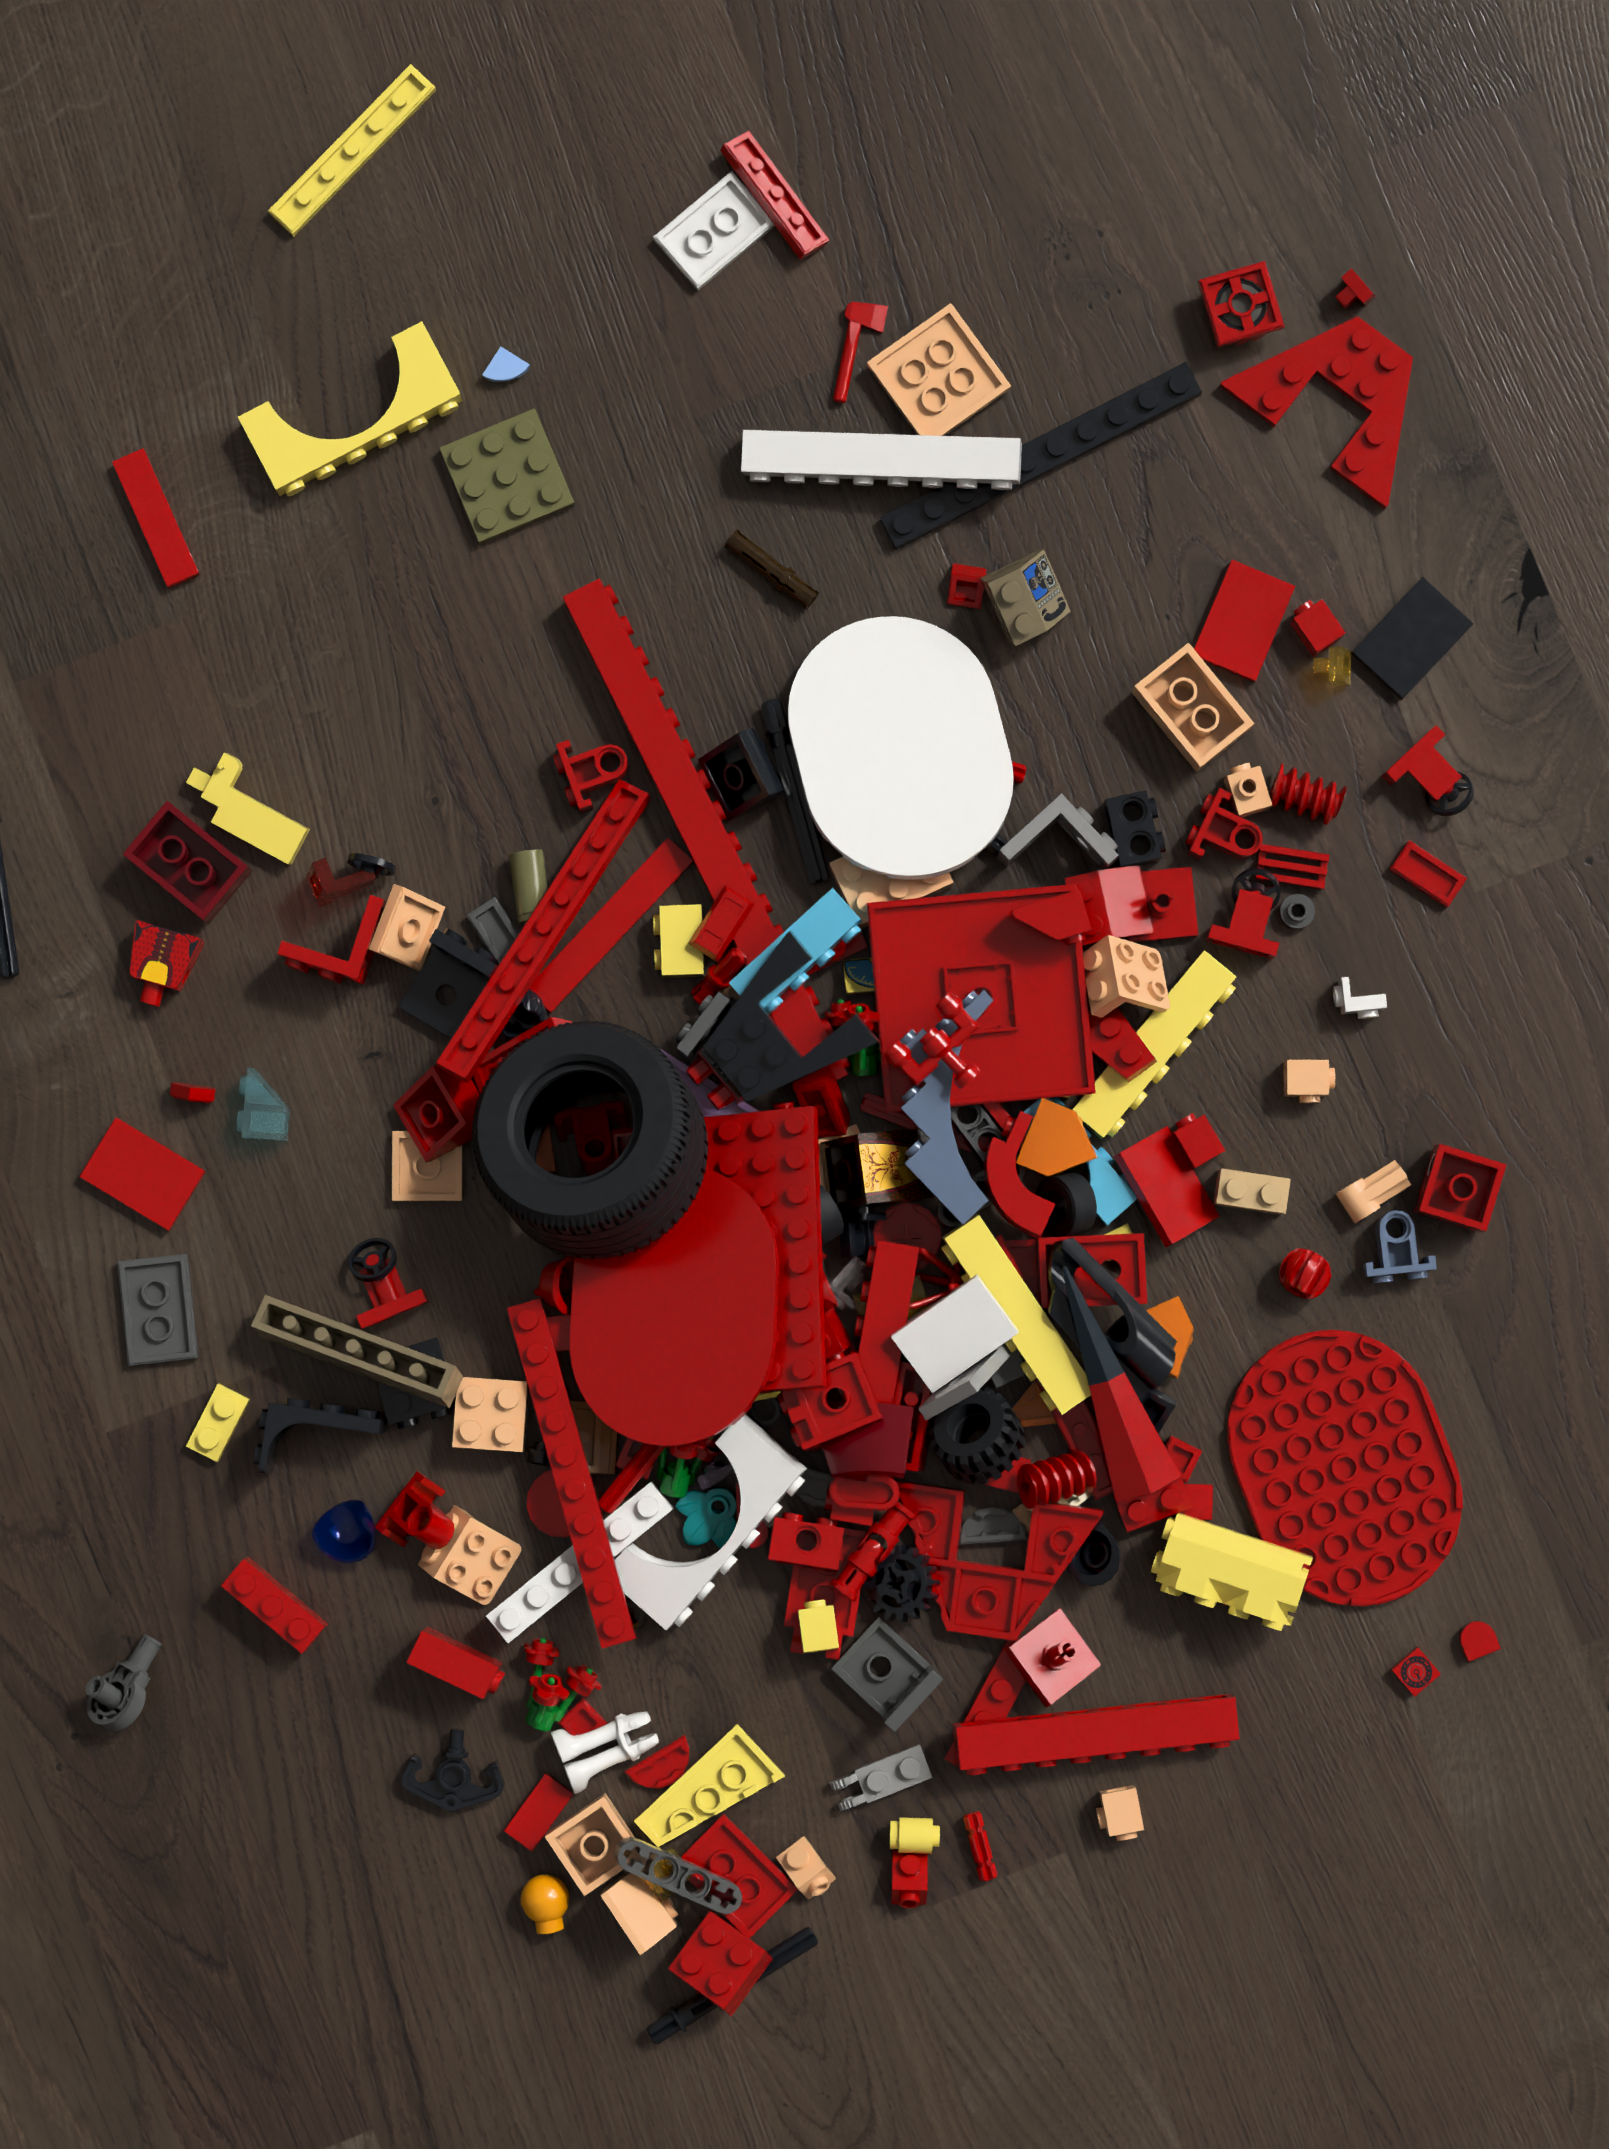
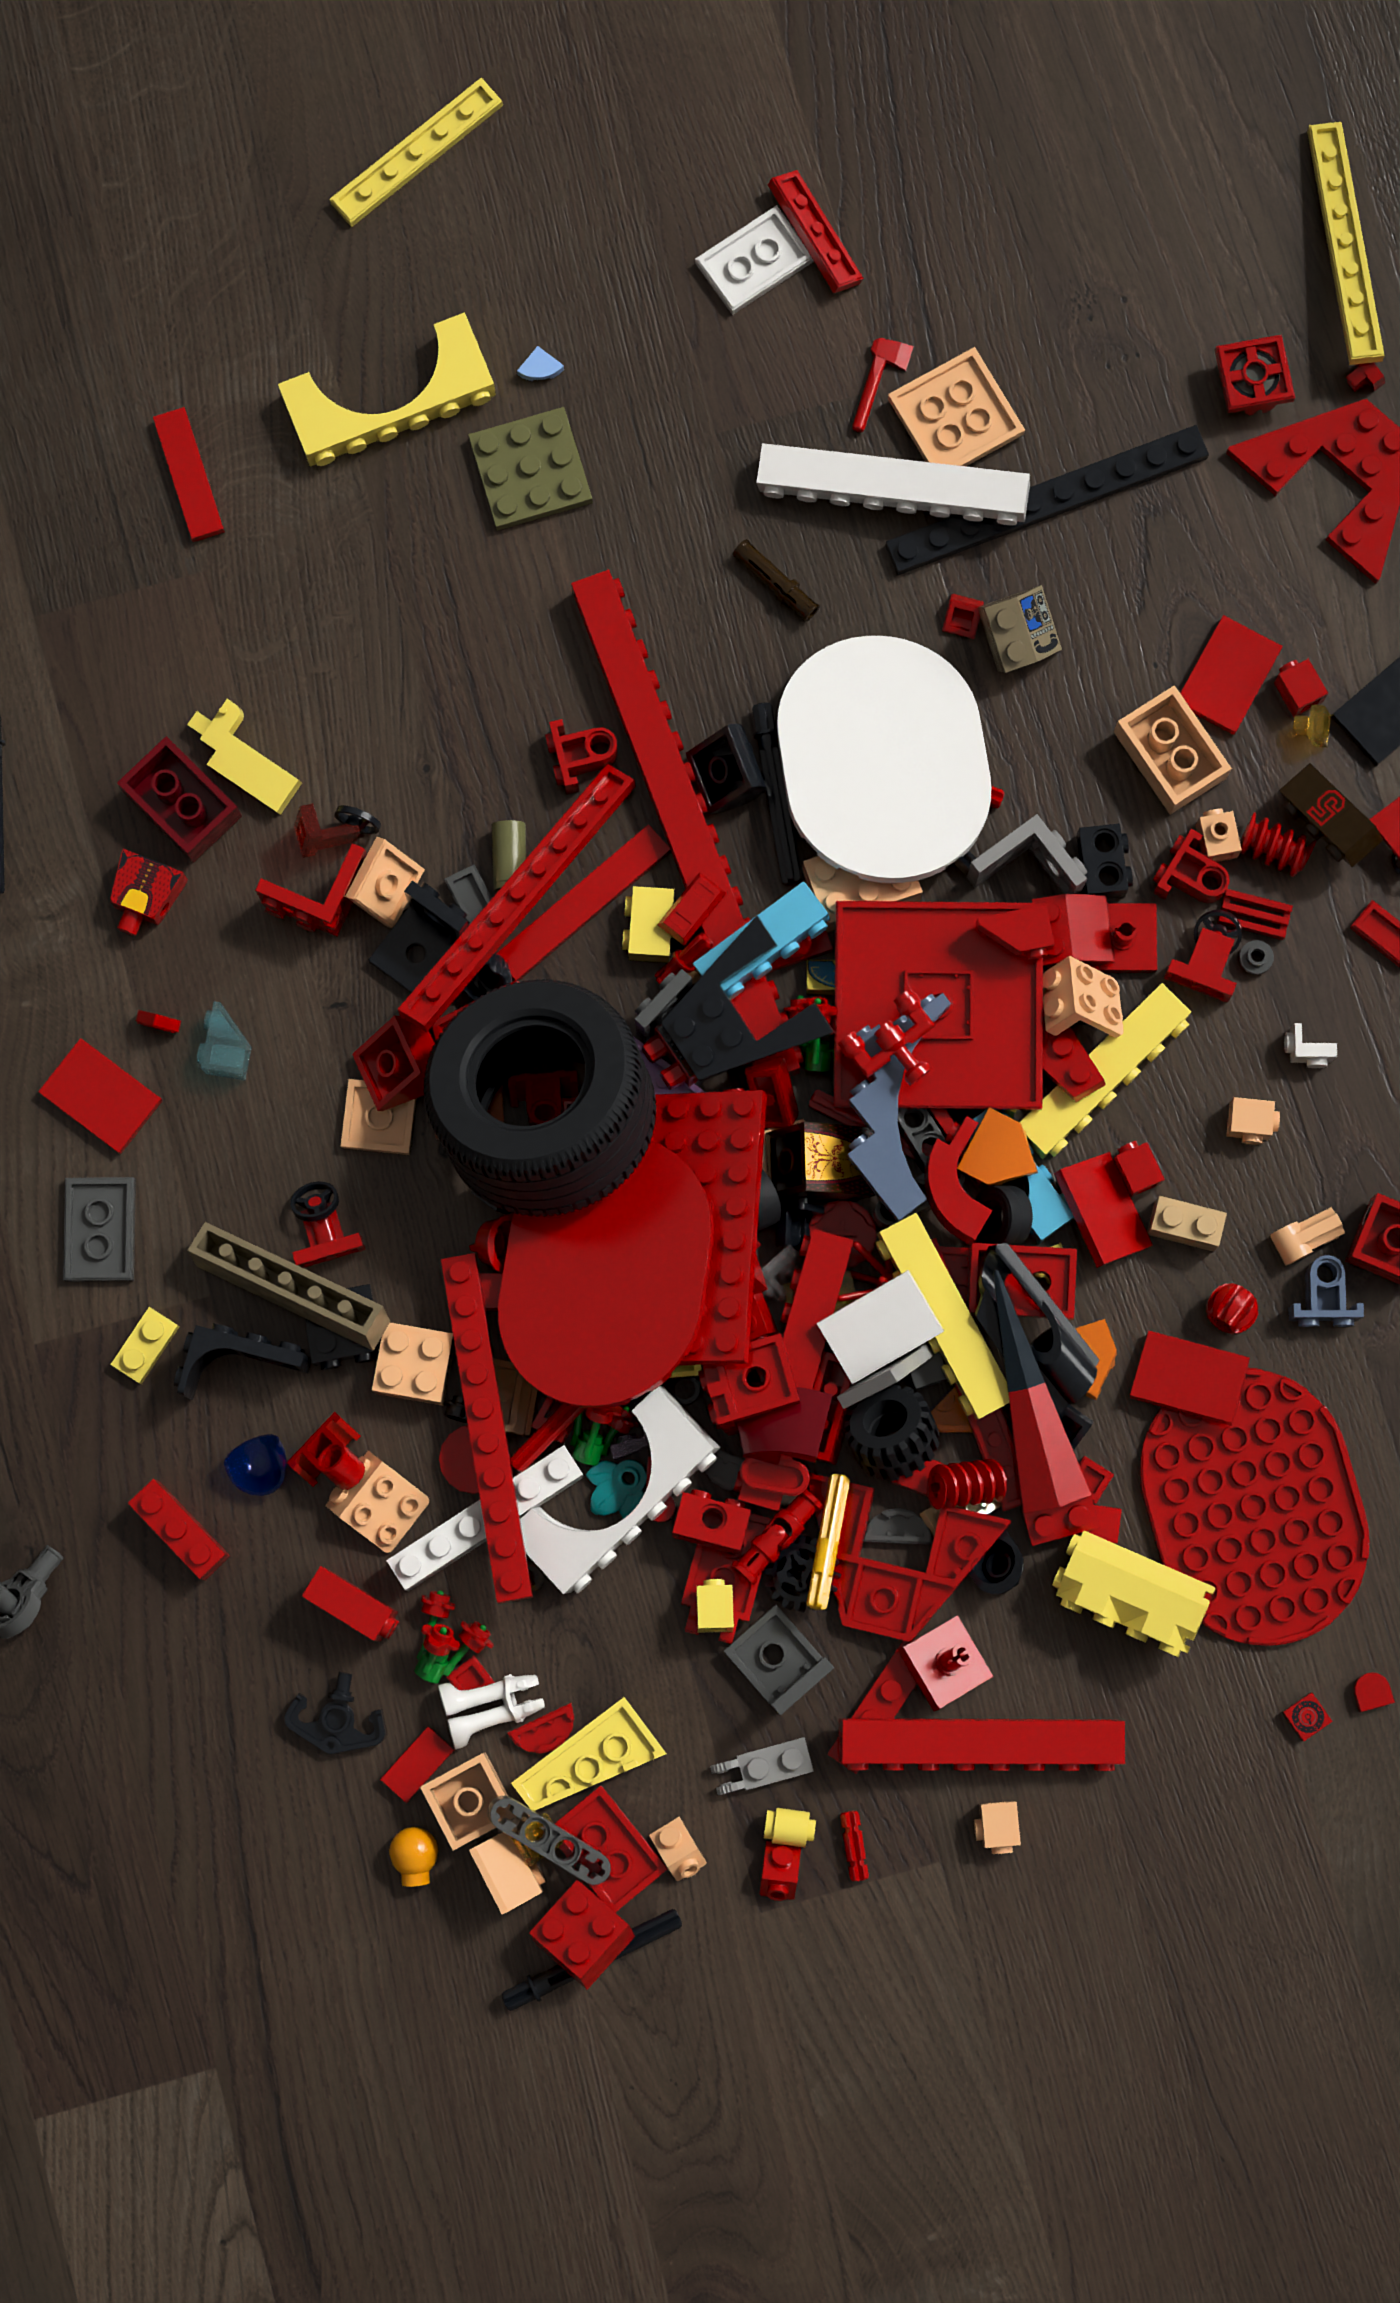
camera: 10 degrees right, 5 degrees down
none -> yellow axle [806,1474,850,1610]
none -> red tile [1130,1330,1250,1426]
none -> dark brown brick [1279,763,1383,867]
none -> light yellow tile [1307,122,1385,365]

